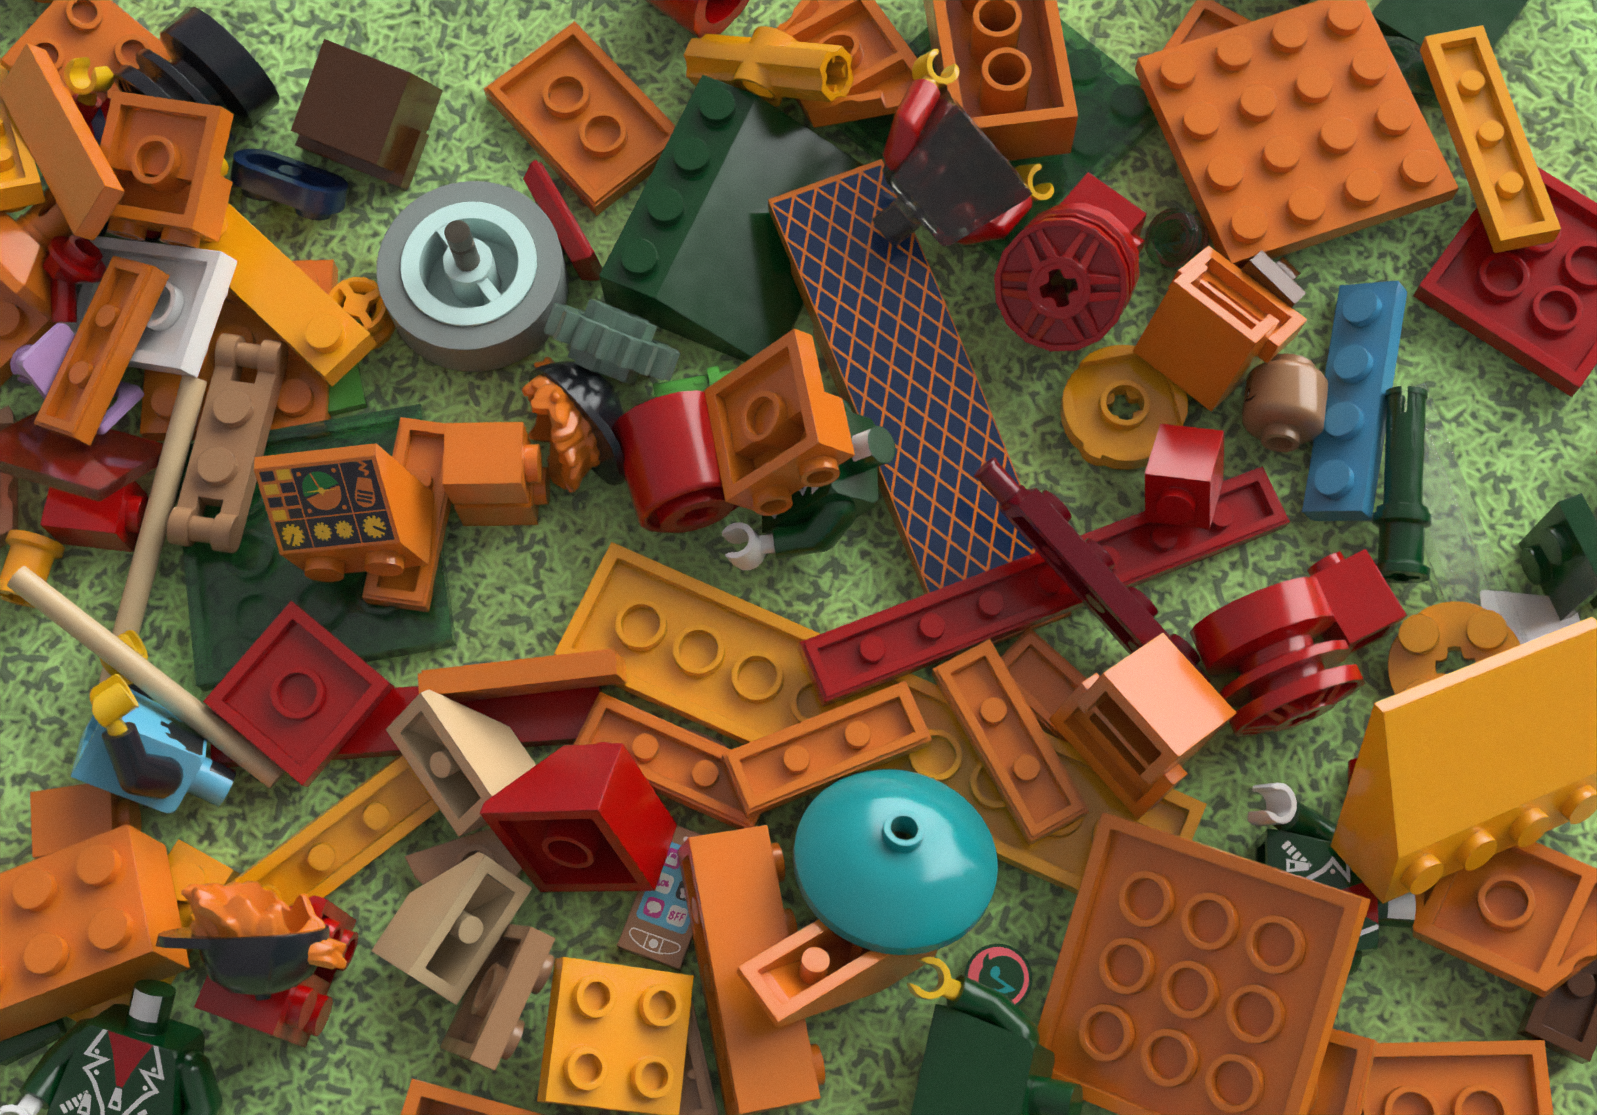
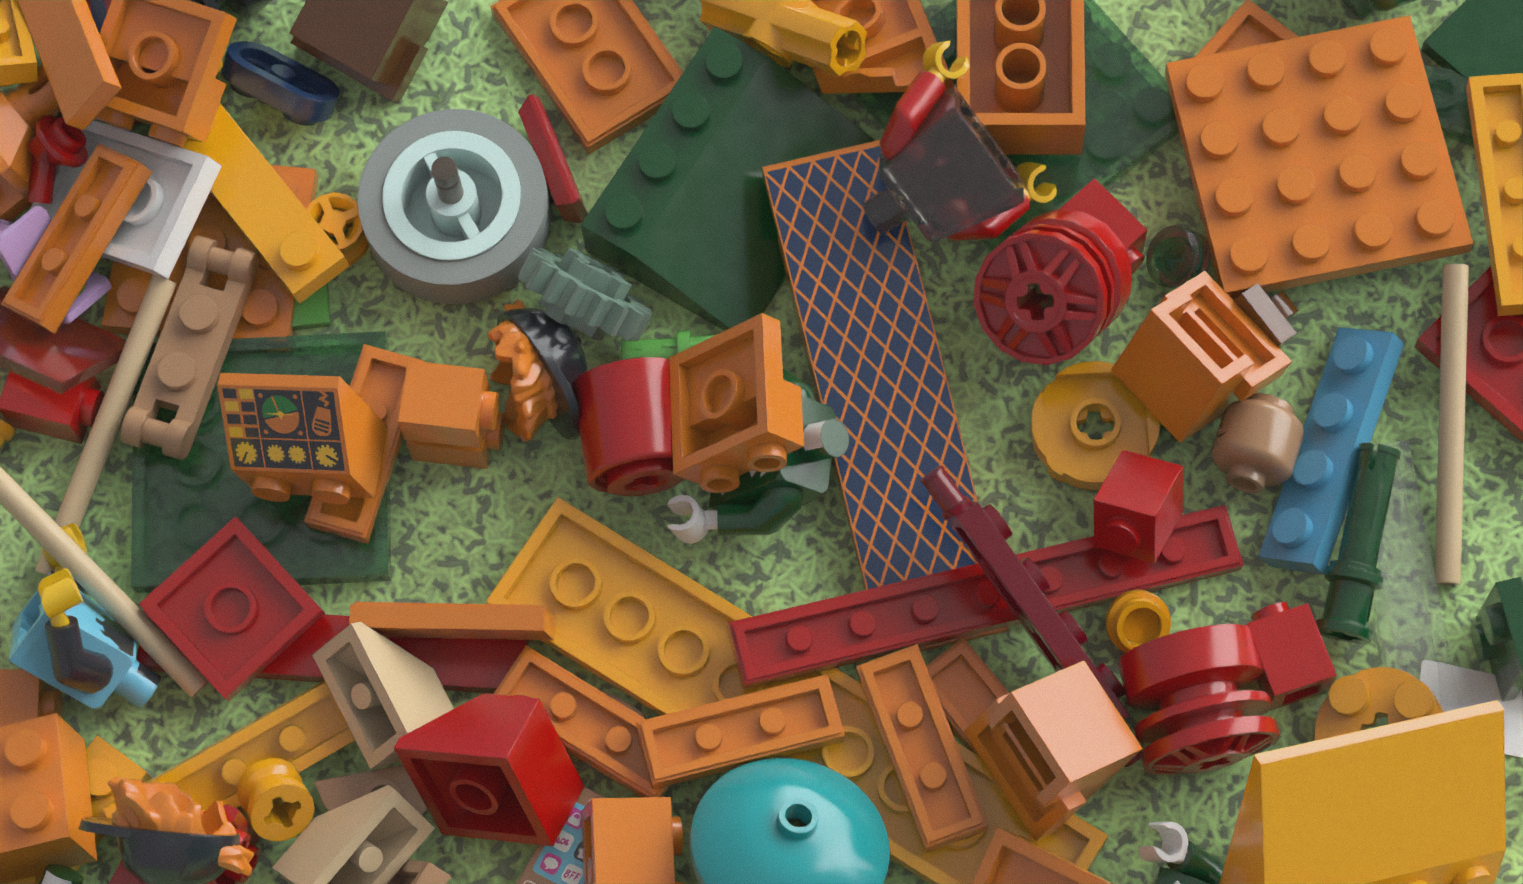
camera: 10 degrees right, 0 degrees up
none -> light orange wheel [237,758,315,841]
none -> light orange plate [1105,590,1171,653]
none -> tan piece [1434,264,1469,585]

